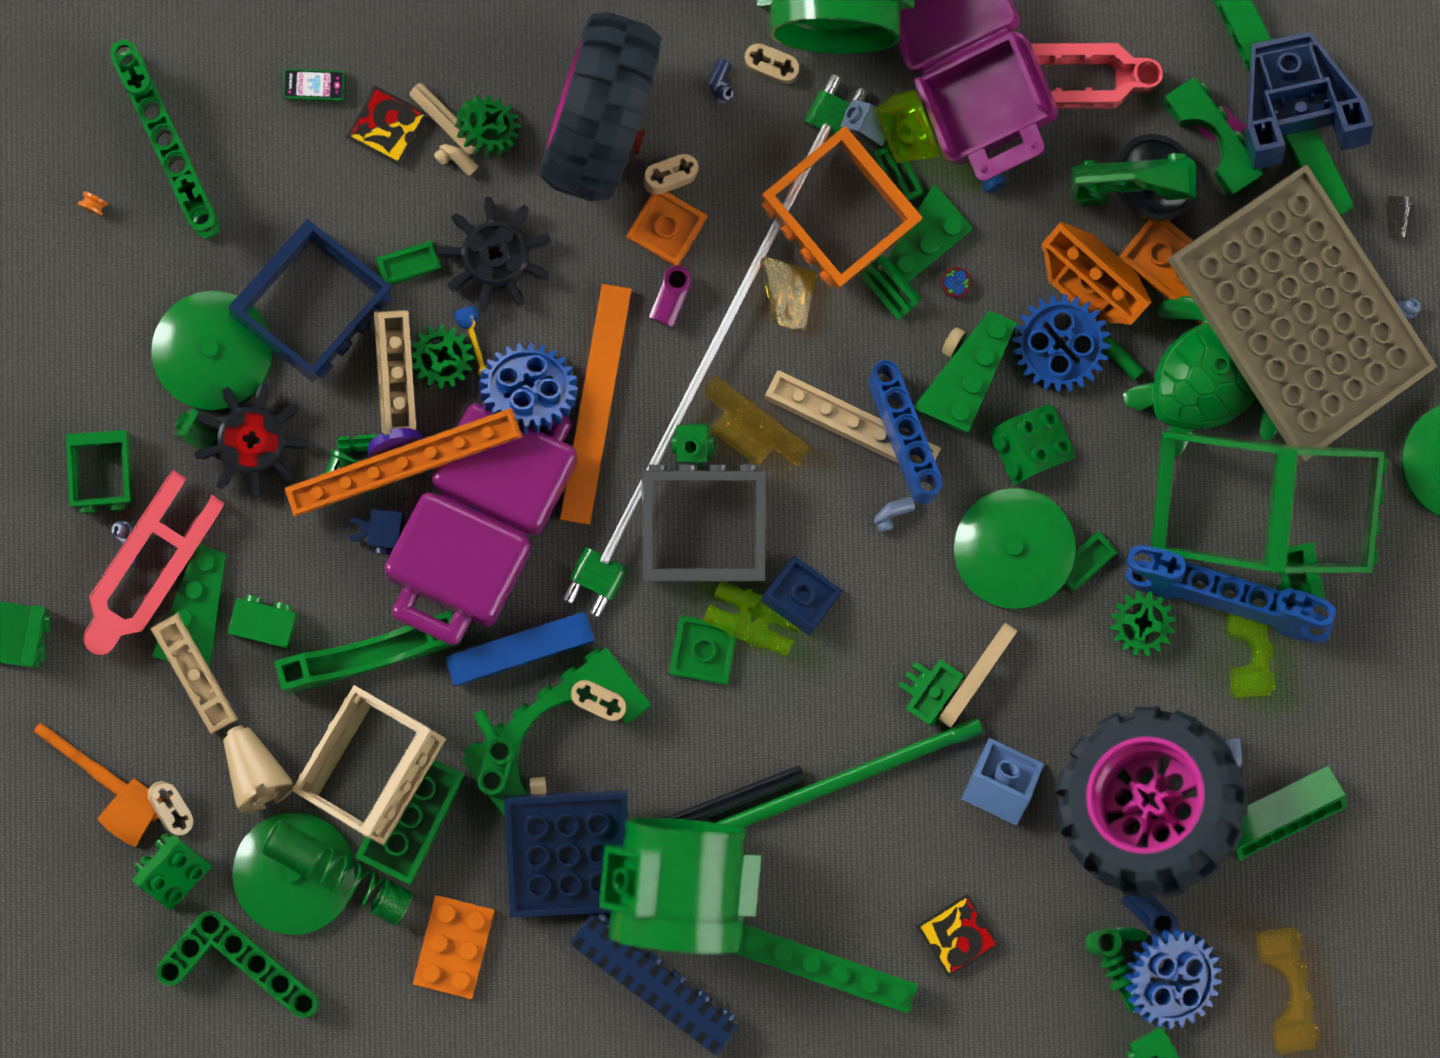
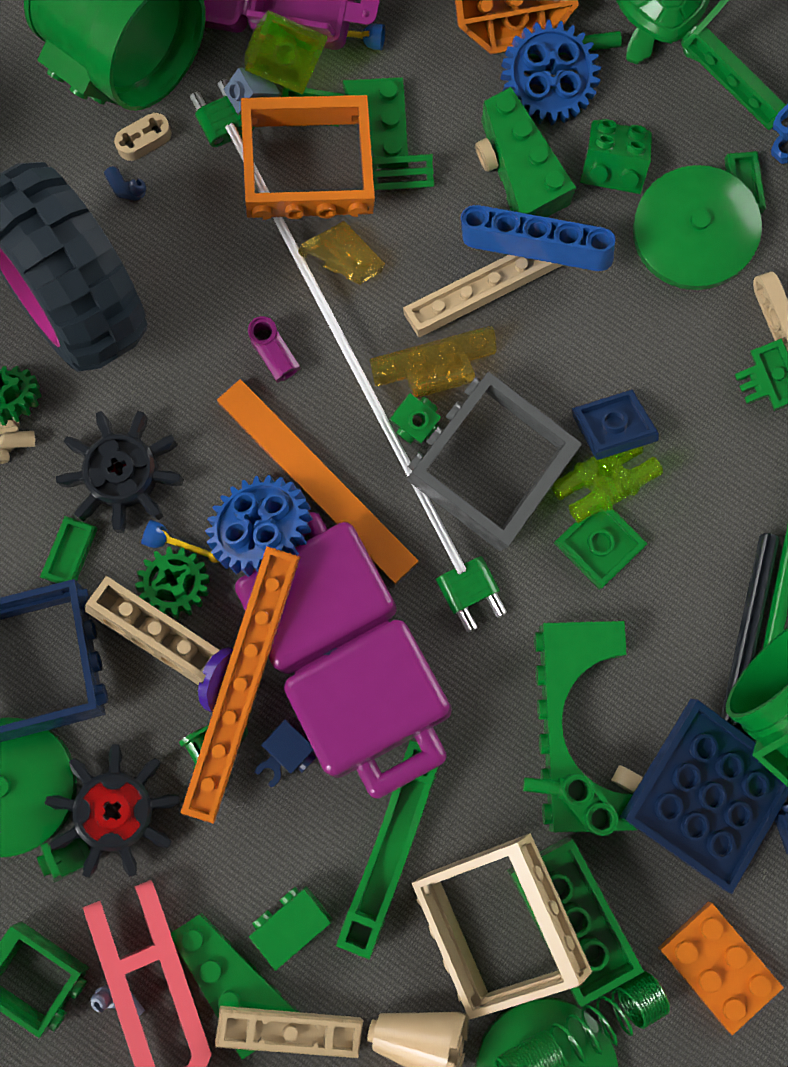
camera: 55 degrees left, 5 degrees down
green axle [337,433,388,453] -> none
blue beam [444,612,595,686] -> none
tan beam [571,680,626,722] -> none
orange tile [626,192,708,266] -> none
tan beam [643,154,699,195] -> none
sand blue arm [874,497,915,533] -> none
tile [941,267,971,299] -> none

